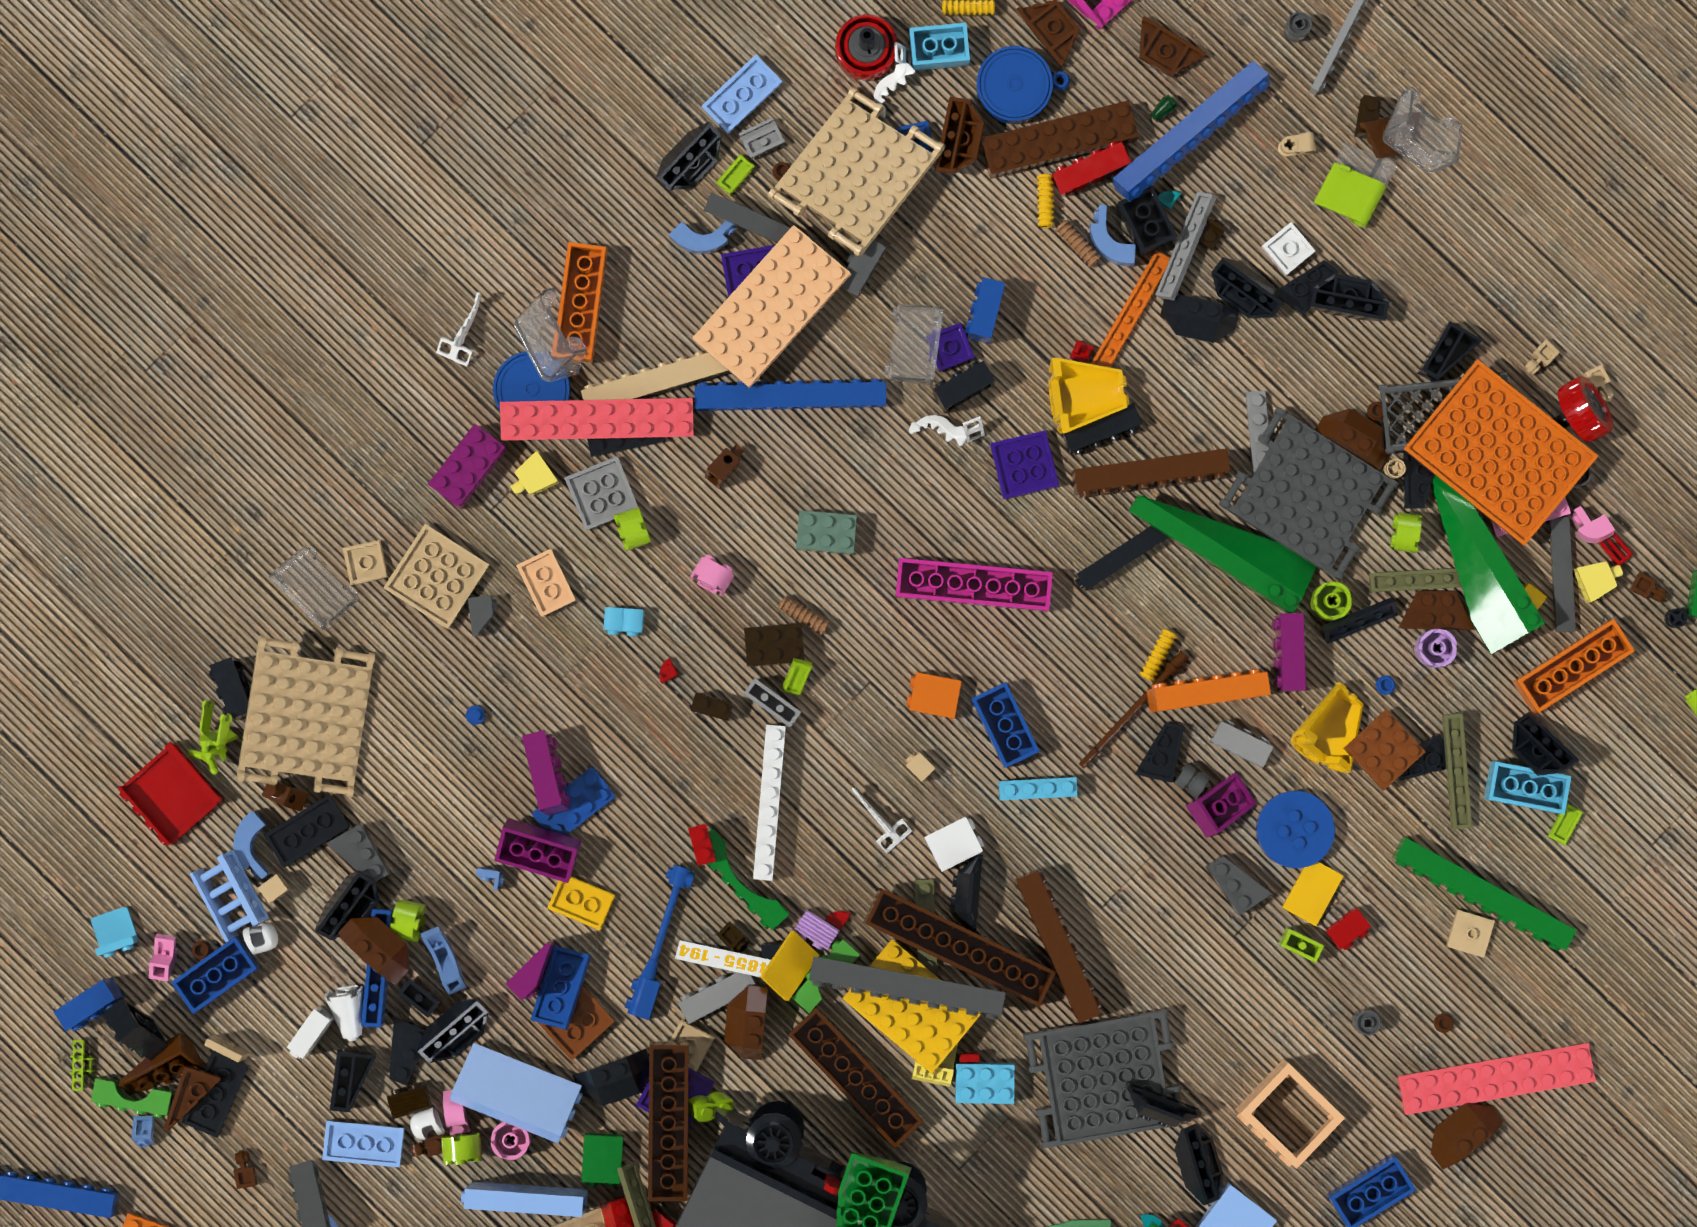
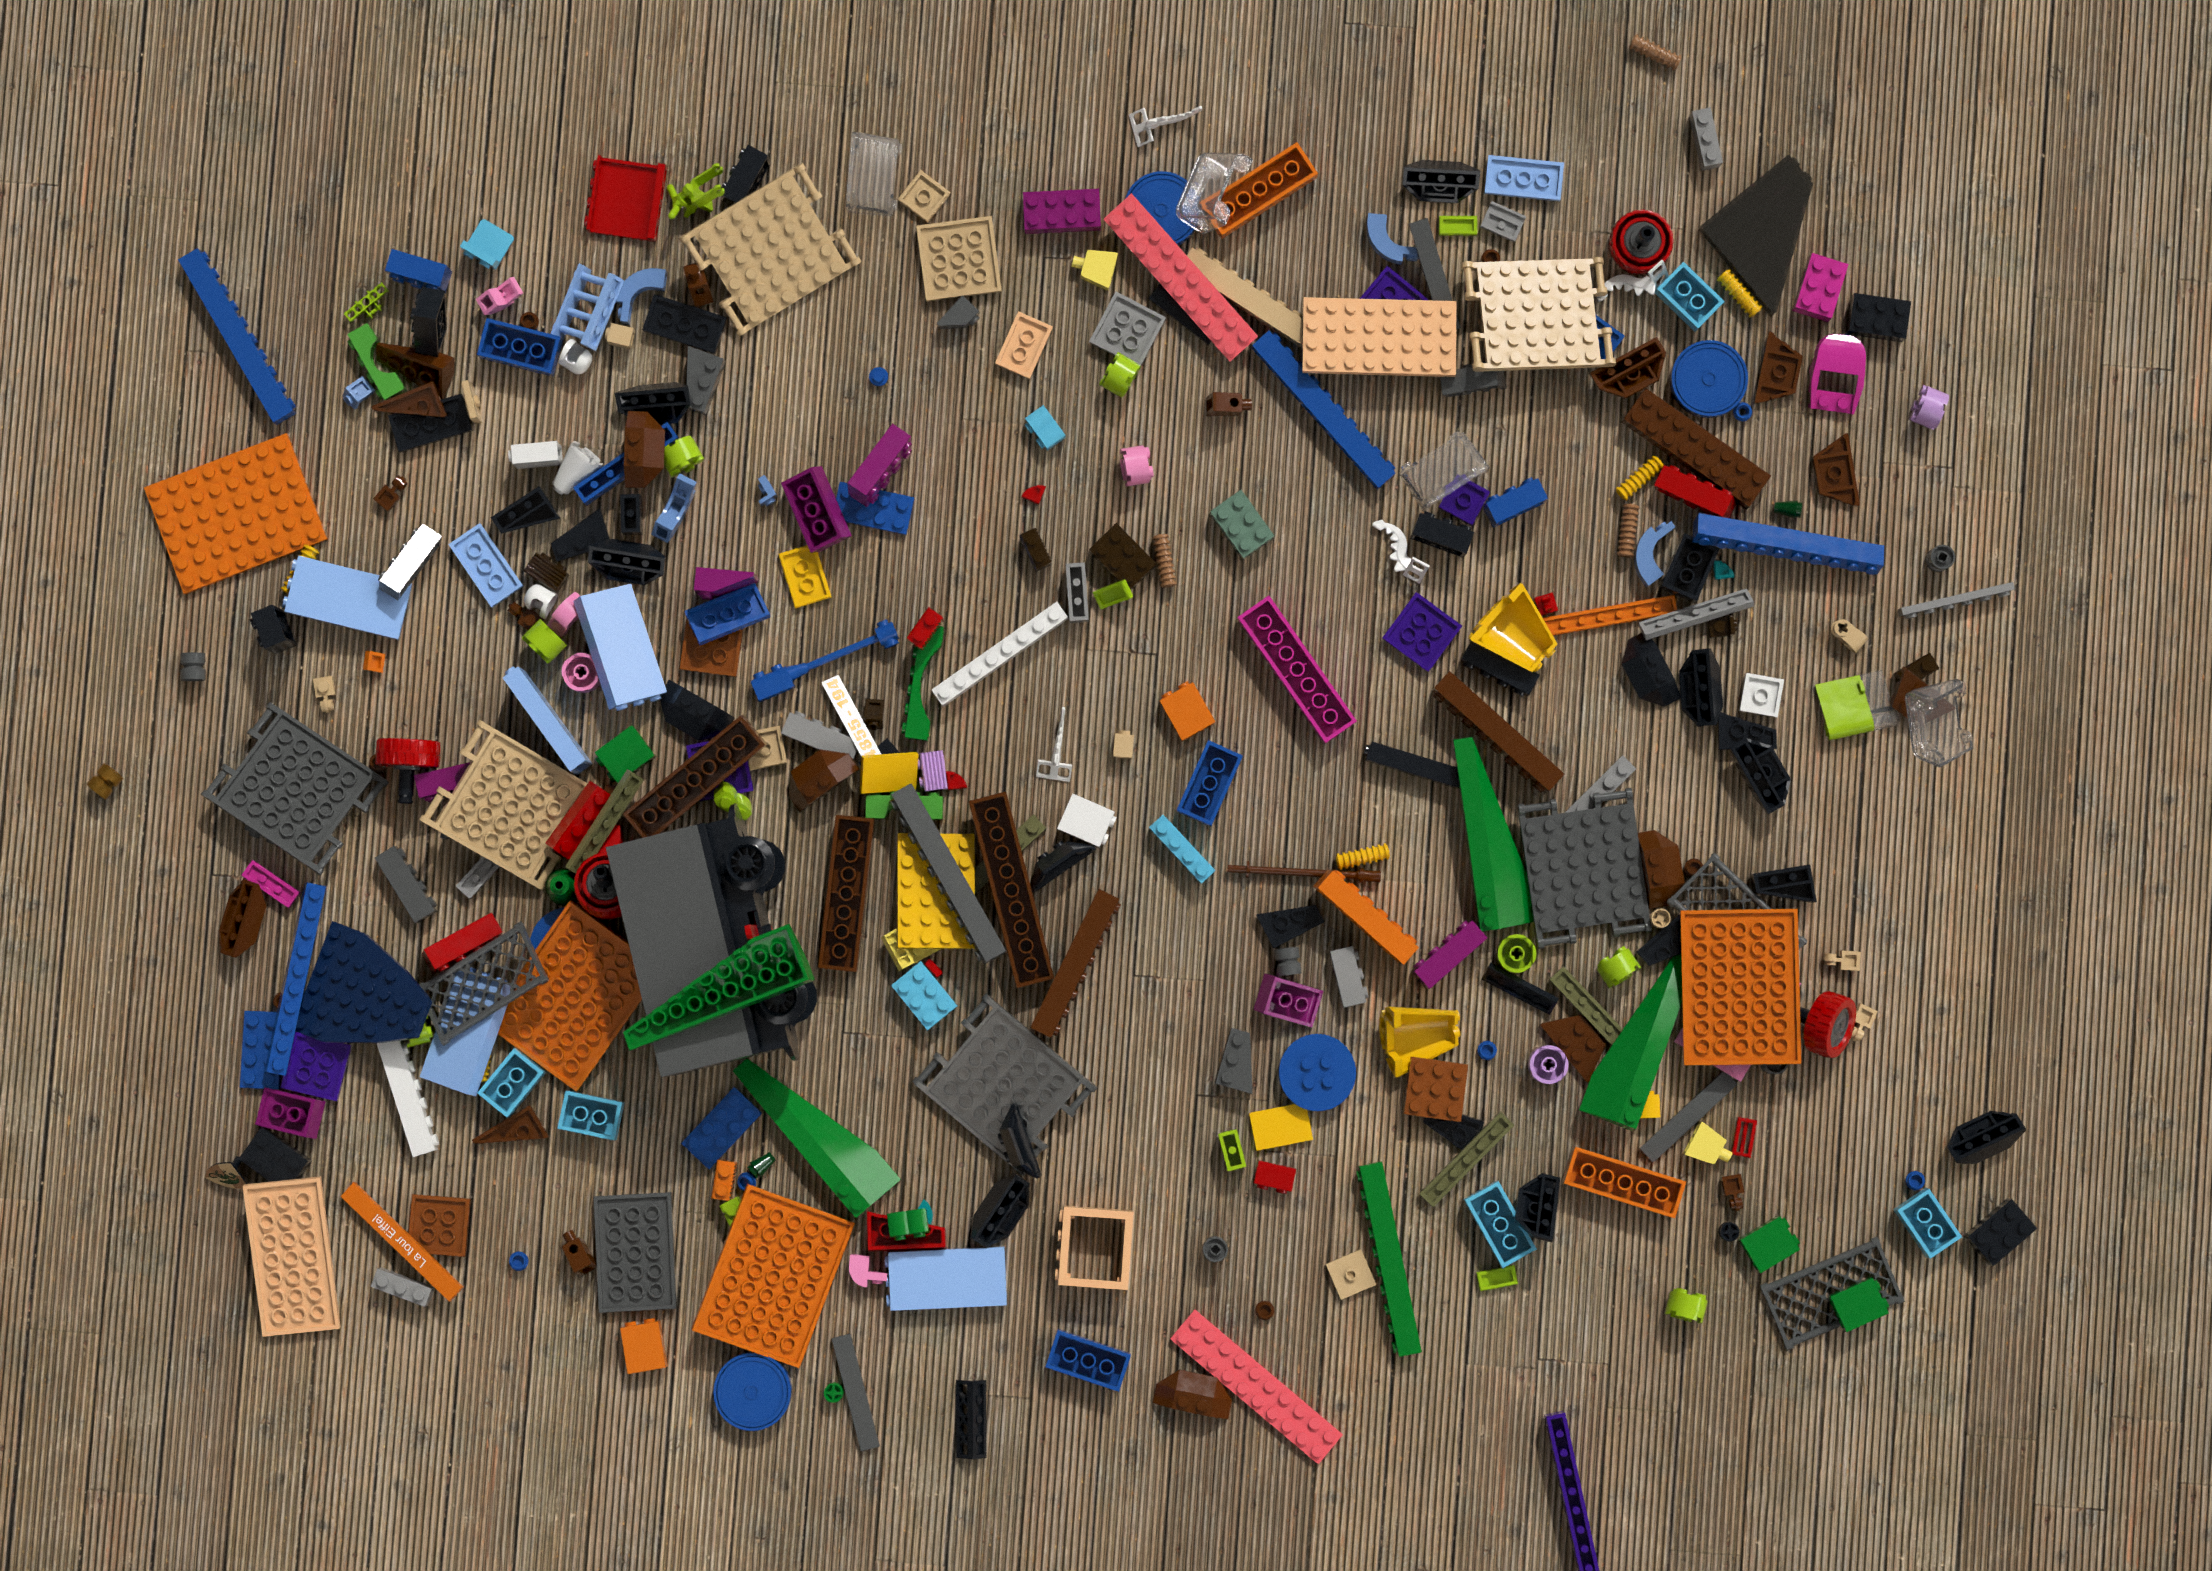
camera: 55 degrees right, 0 degrees up
bright pink brick [1572,506,1615,543] -> none

